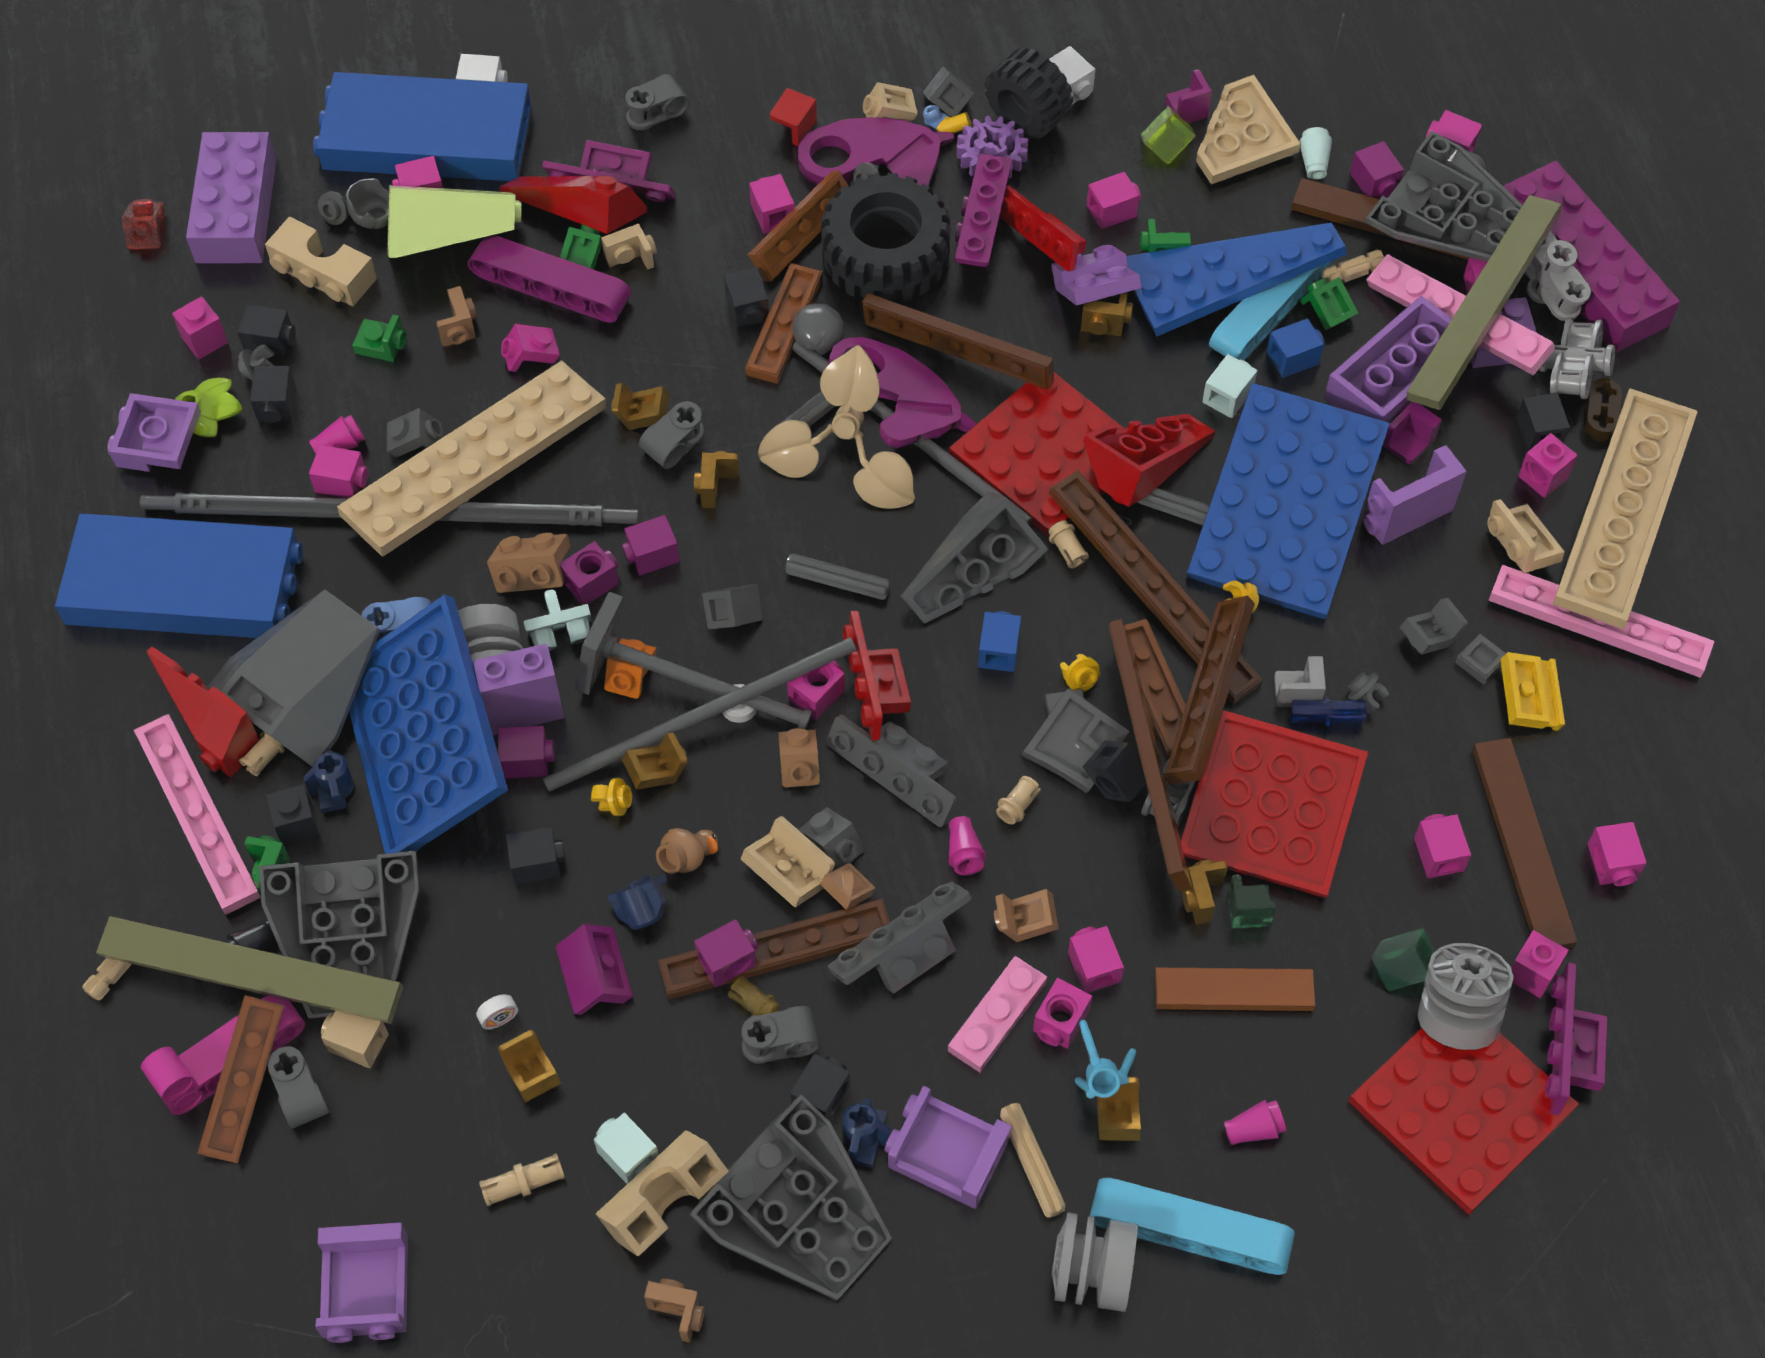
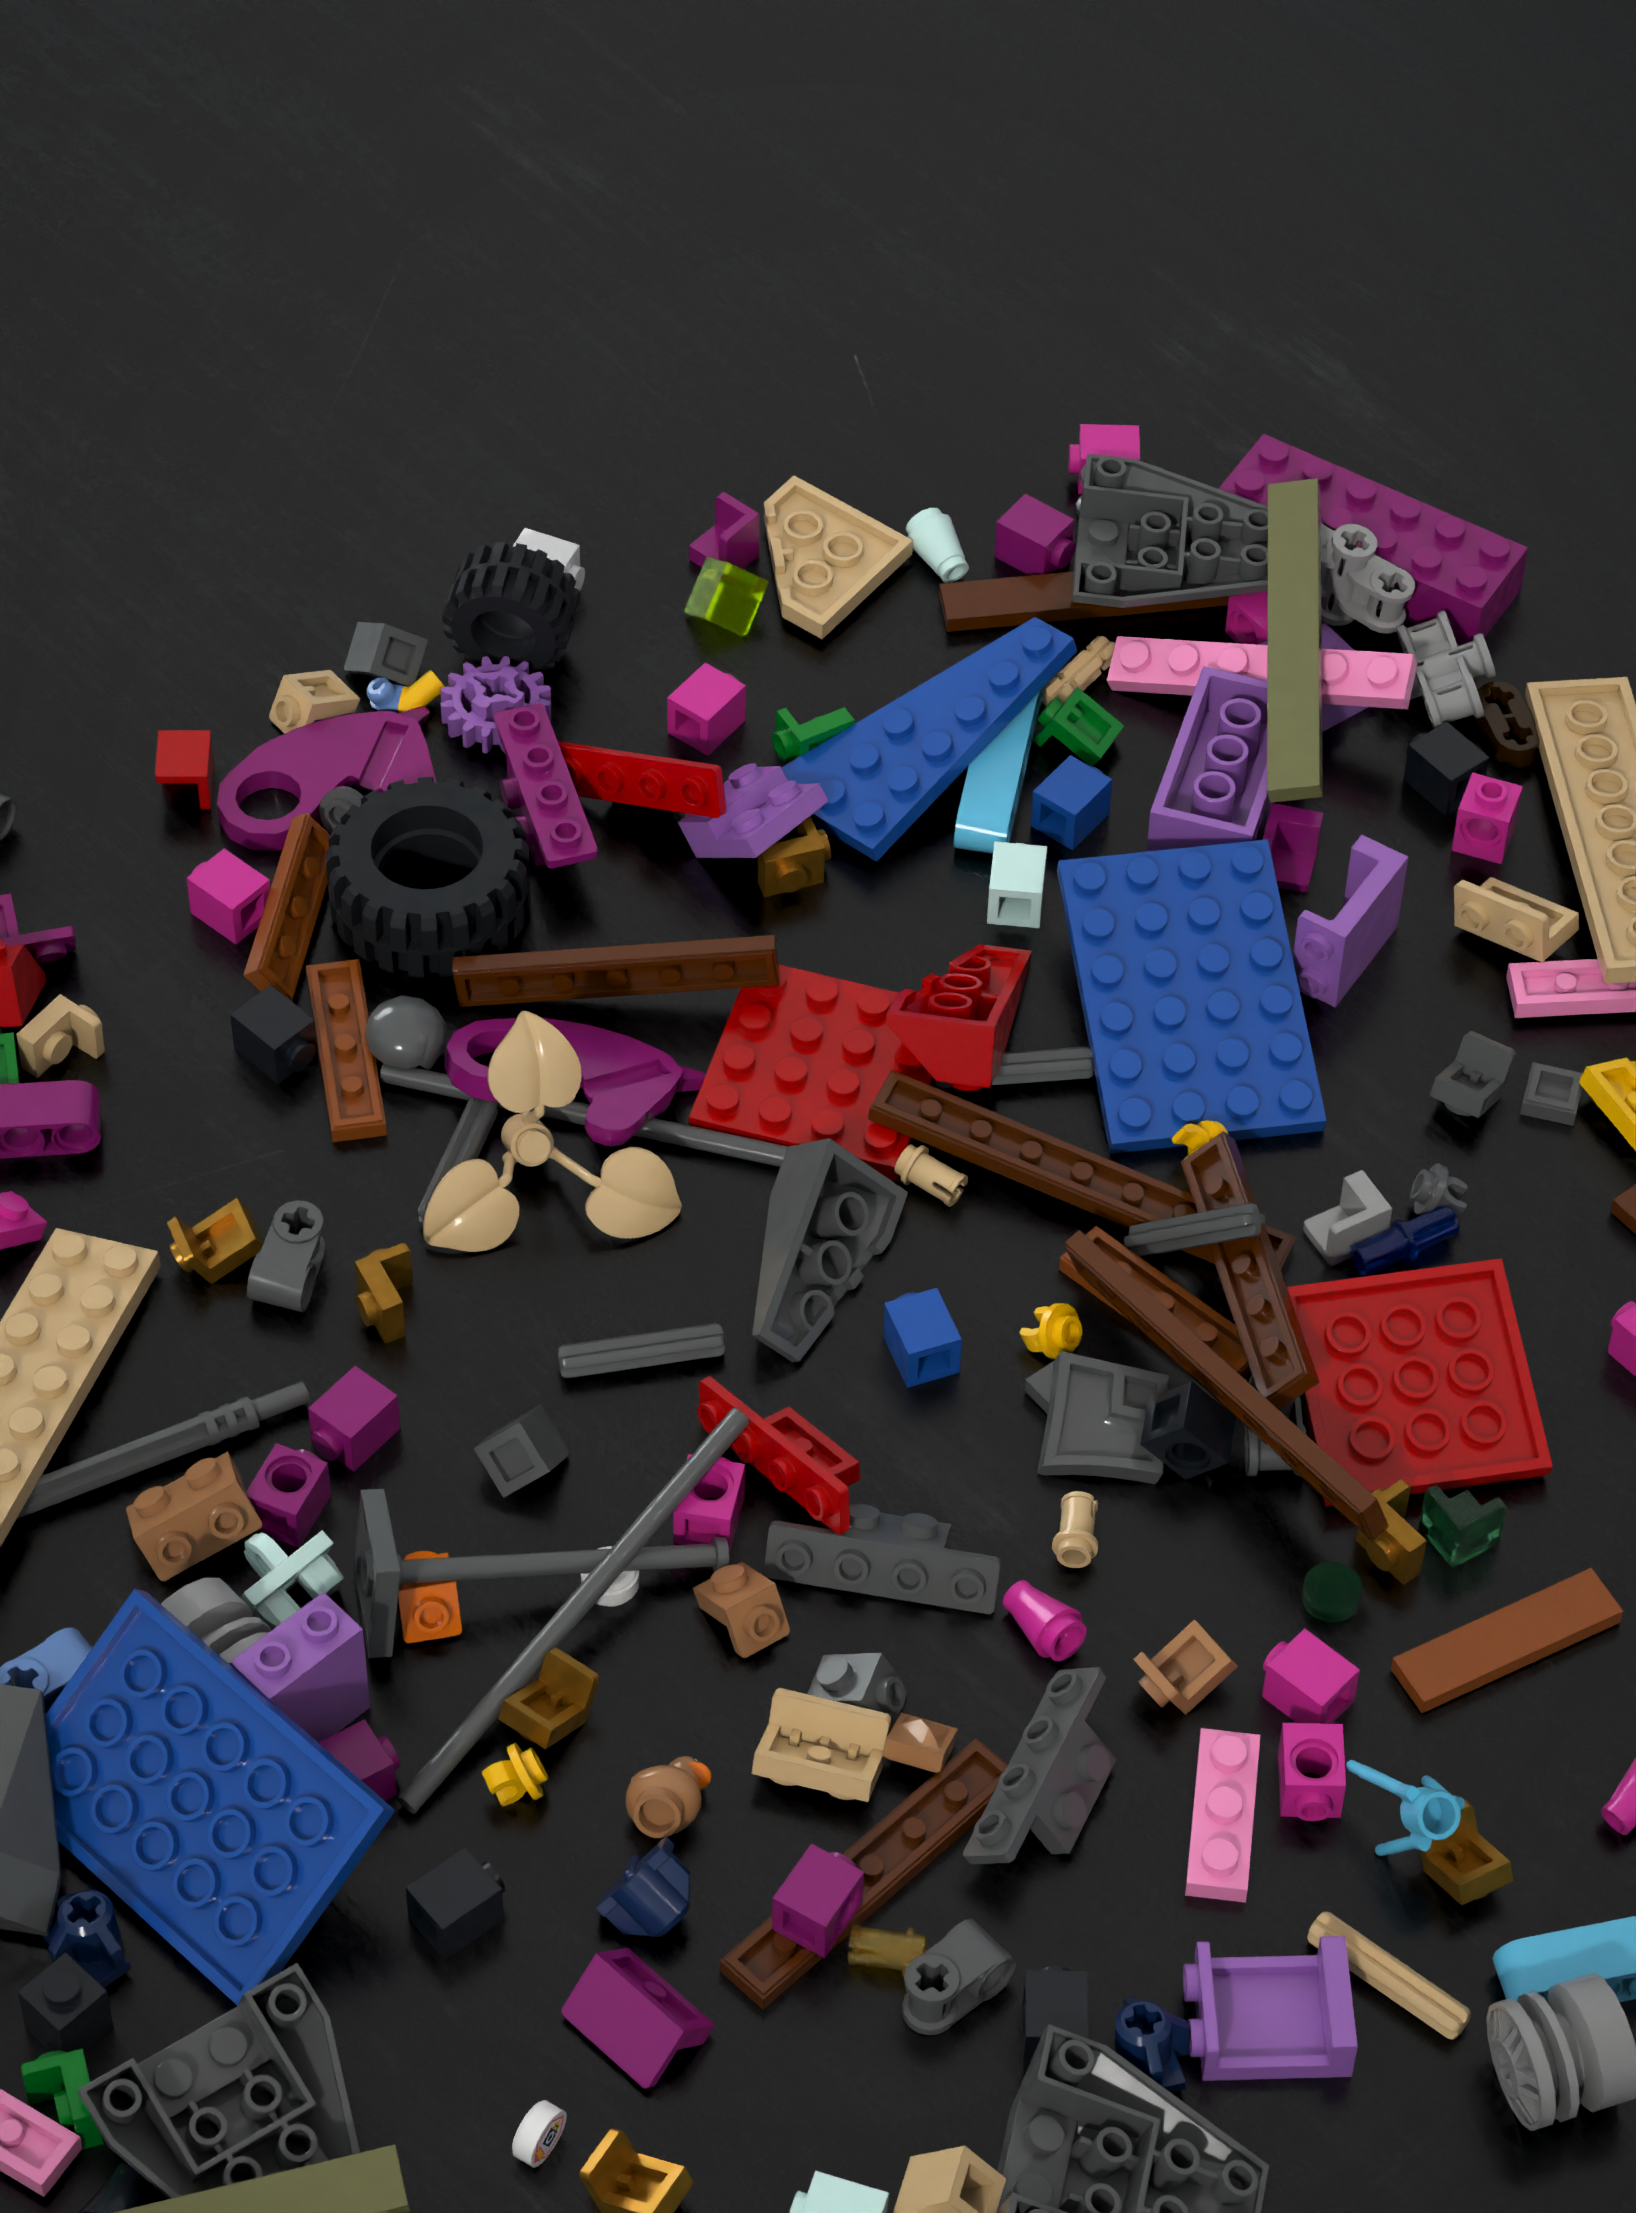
camera: 30 degrees left, 10 degrees down
none -> dark grey axle [1124,1203,1265,1257]
none -> clear green tile [1302,1562,1362,1622]

